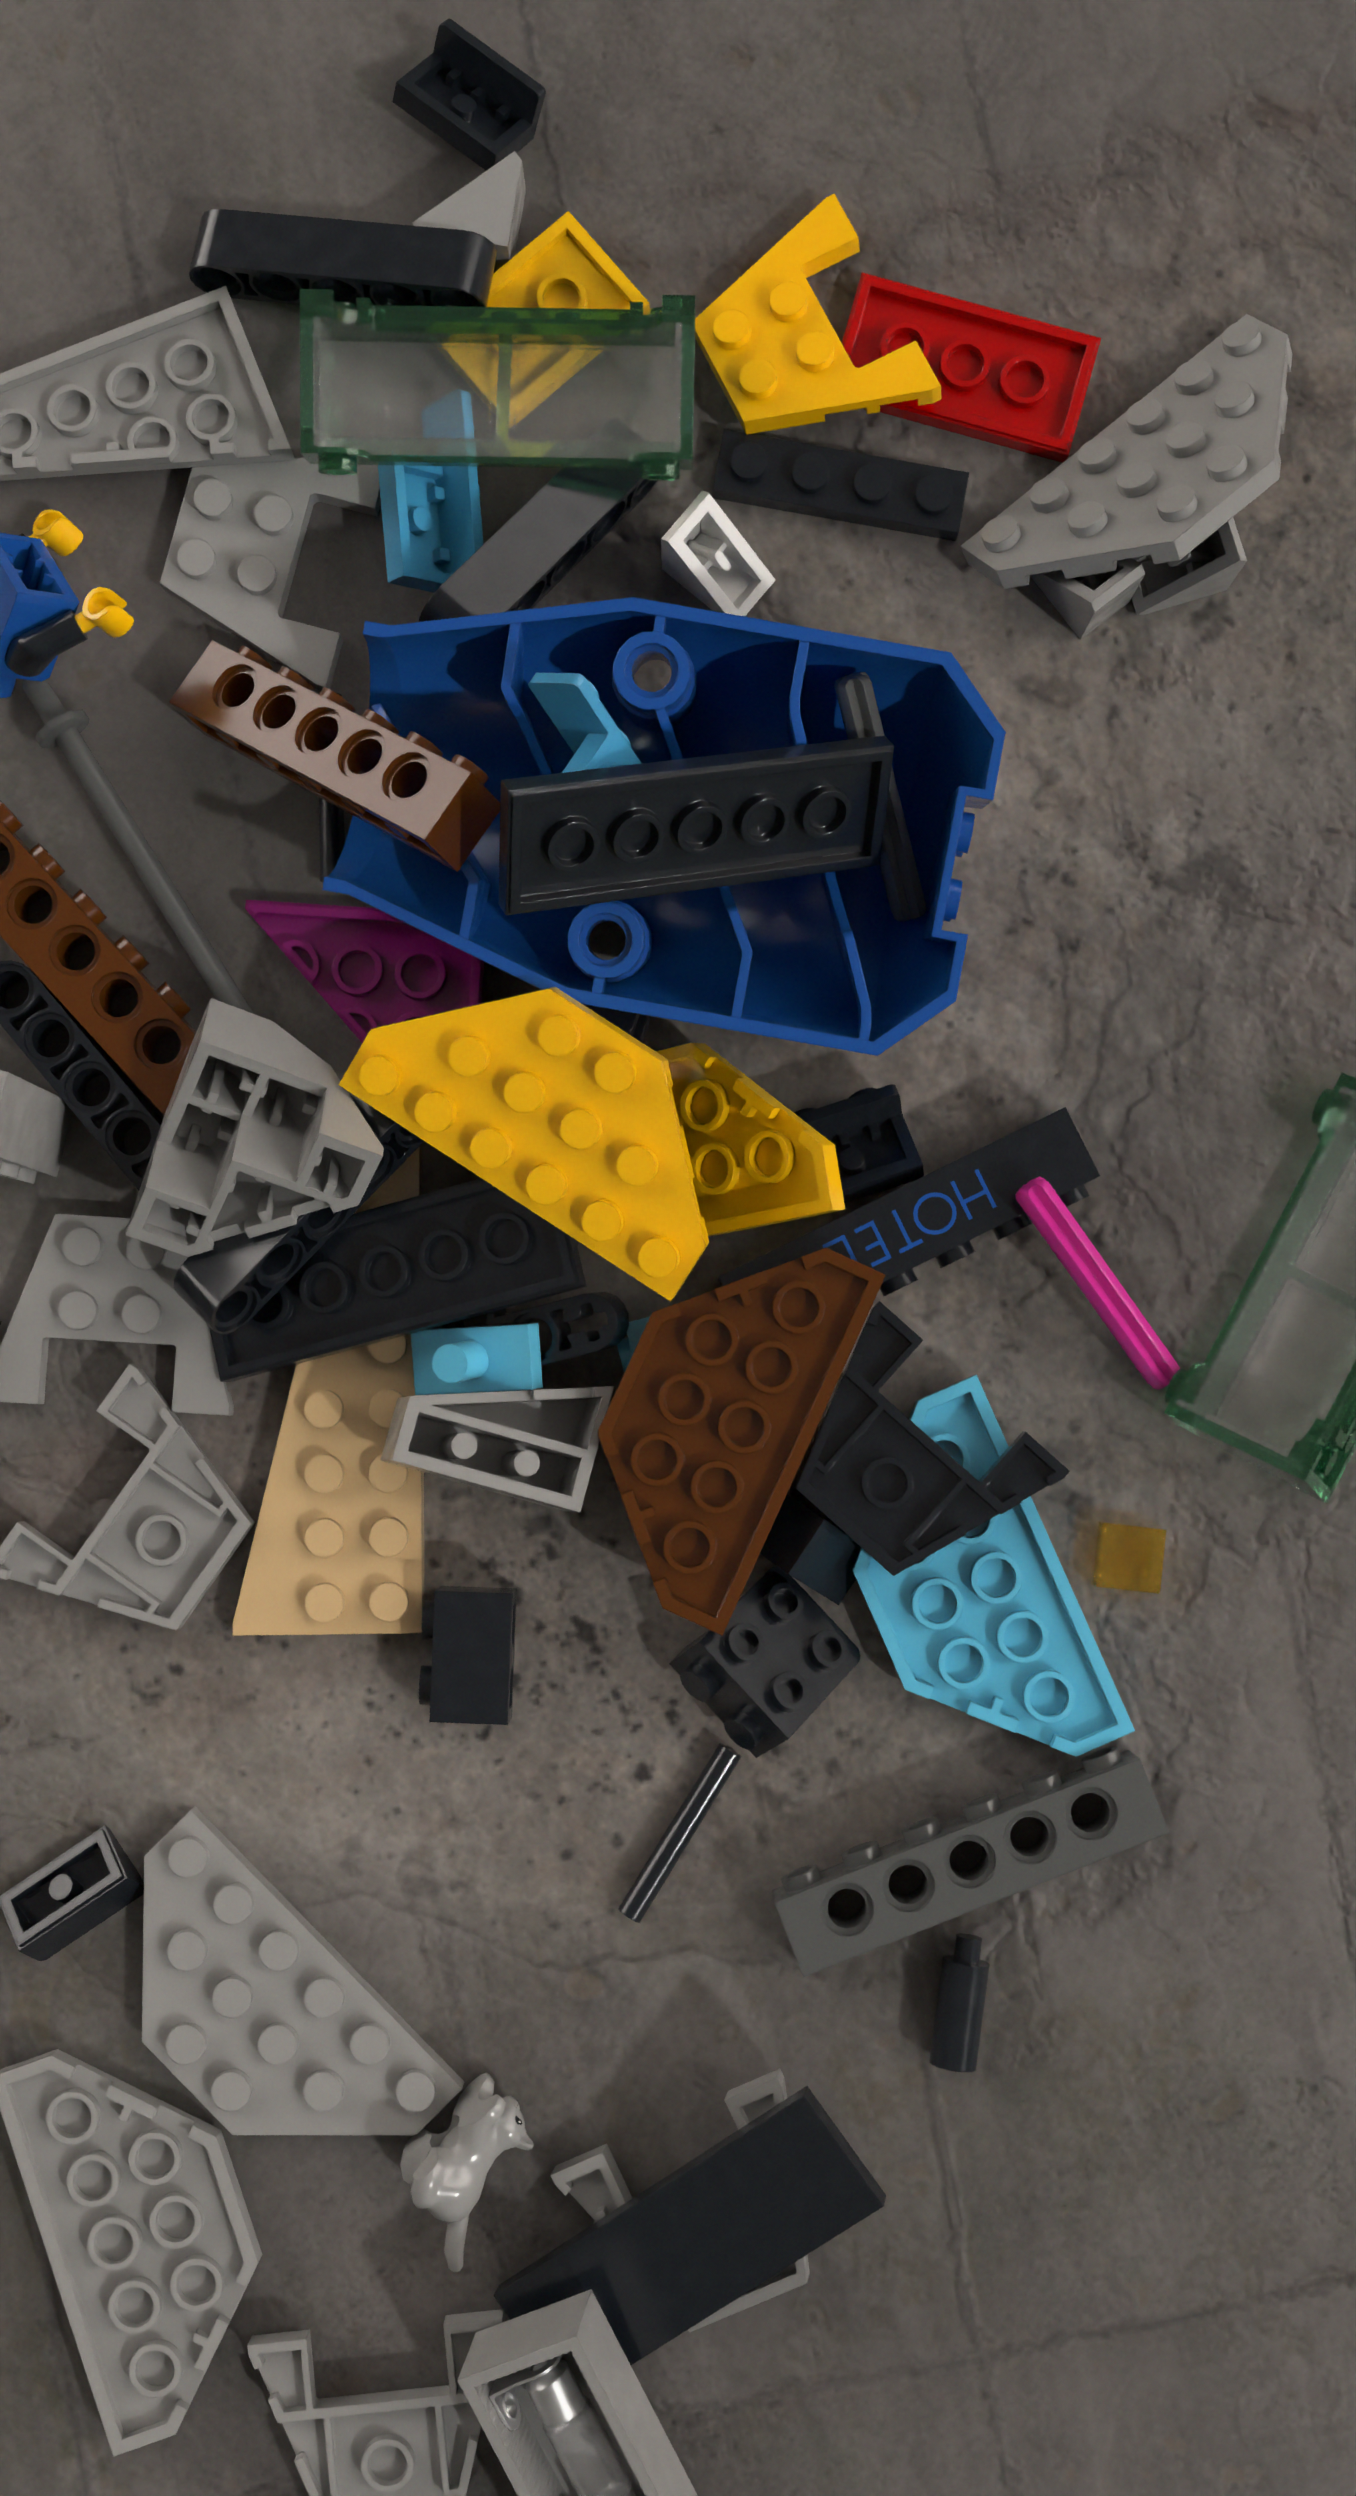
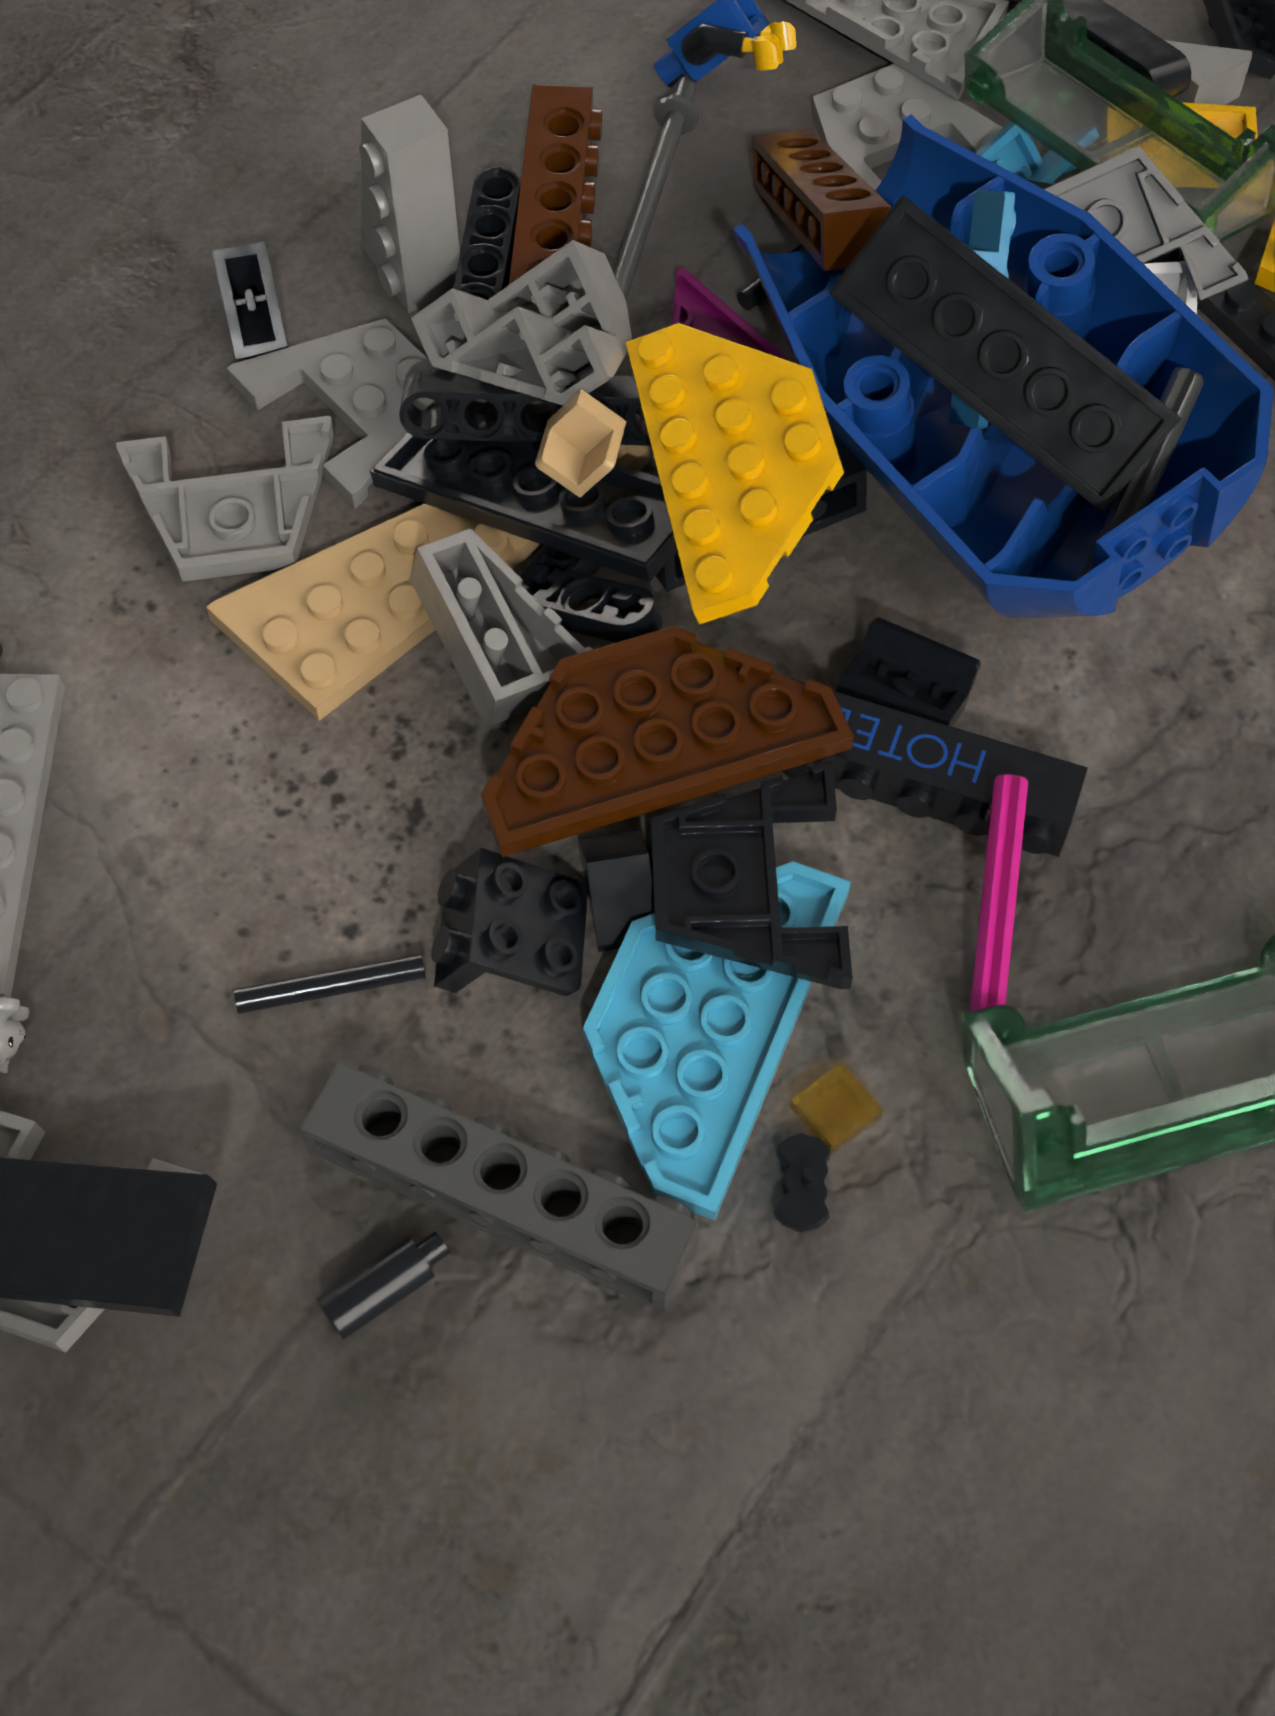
camera: 45 degrees right, 25 degrees down
medium azure tile [411,1323,543,1395] -> none
black brick [419,1586,517,1725] -> none
yellow plate [656,1043,845,1237] -> none
none -> tan panel [535,389,626,498]
none -> black piece [773,1133,831,1233]
none -> light grey wing [1044,146,1249,301]

